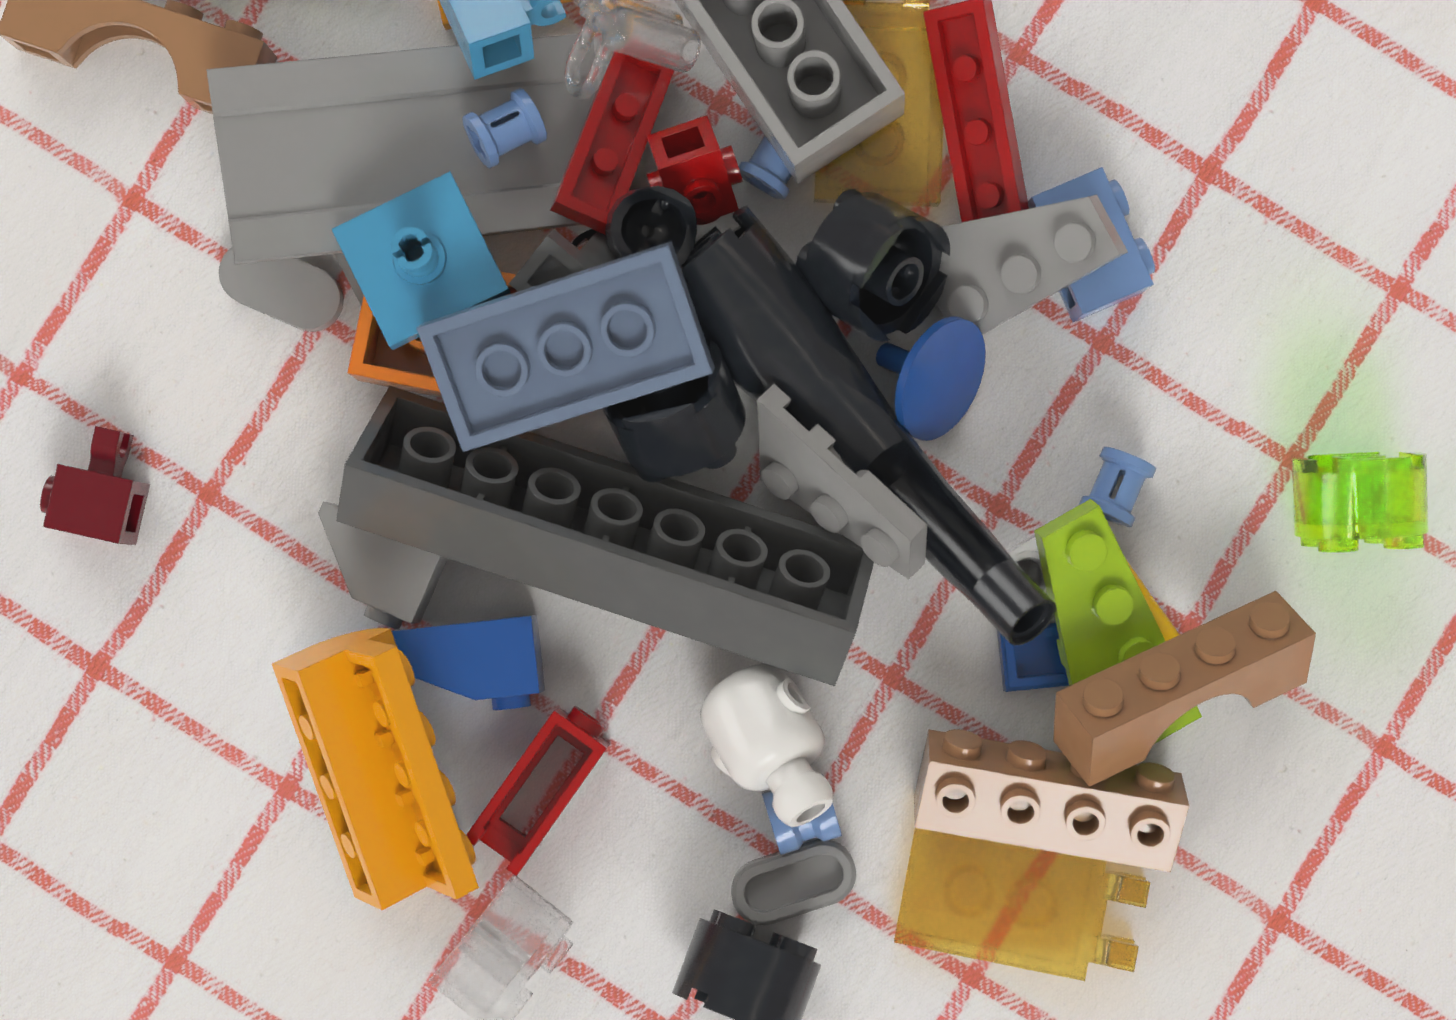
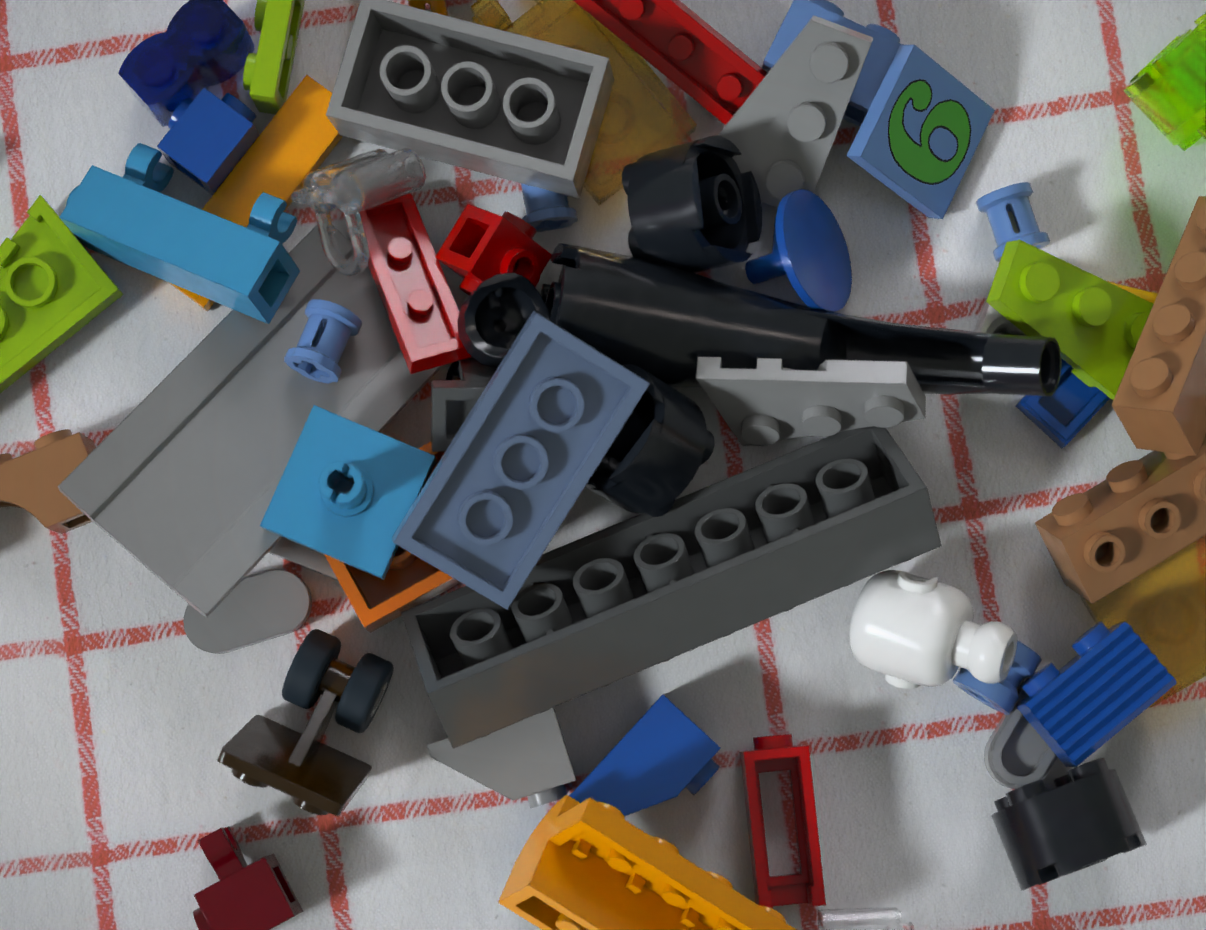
camera: 40 degrees left, 5 degrees down
none -> dark brown plate [217,629,394,816]
none -> medium blue tile [846,45,995,219]
none -> blue brick [1016,621,1177,767]

